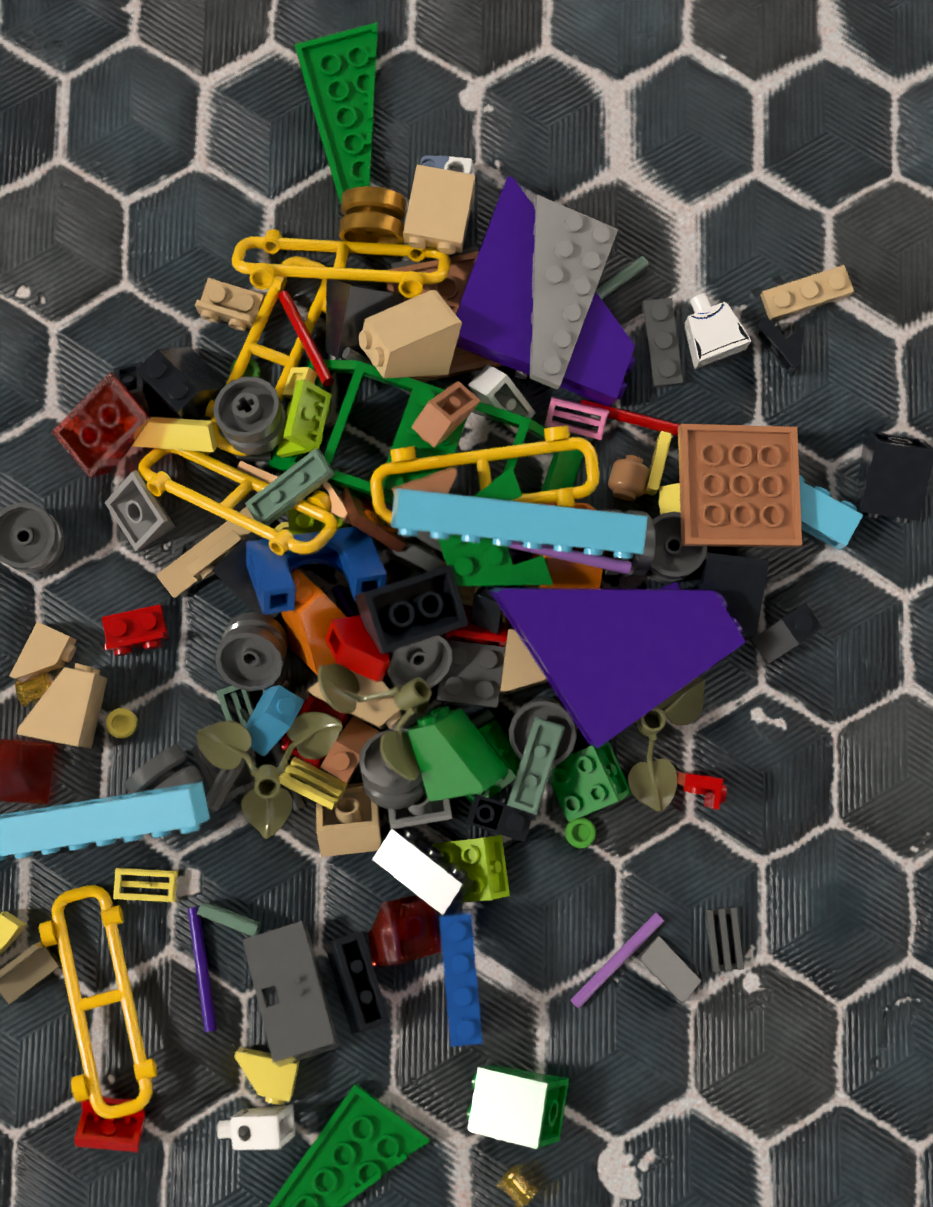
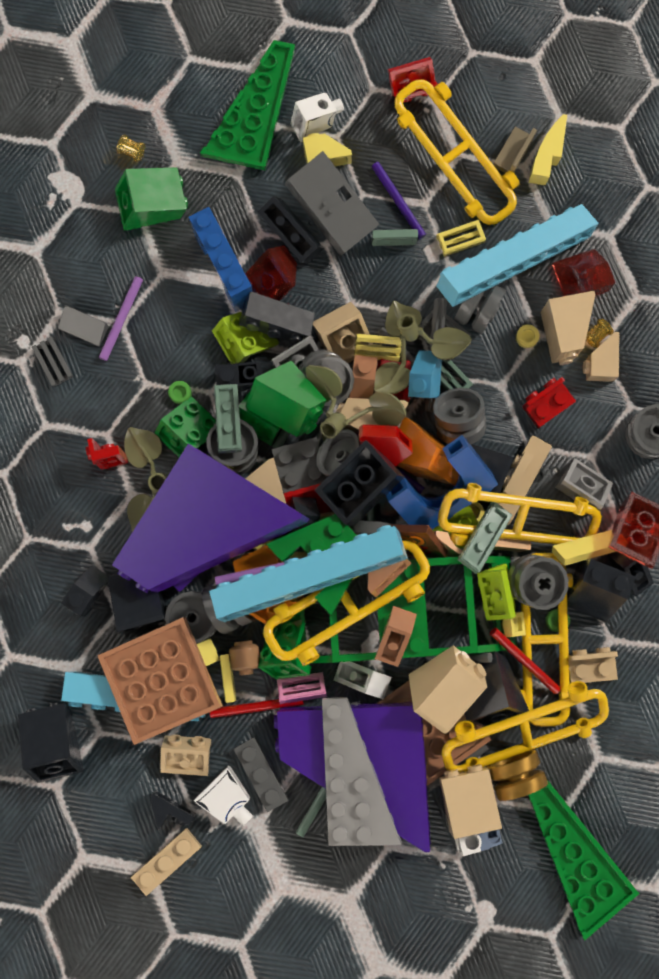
camera: 160 degrees right, 0 degrees up
none -> tan bracket [161,735,211,776]
none -> green bracket [258,620,312,679]

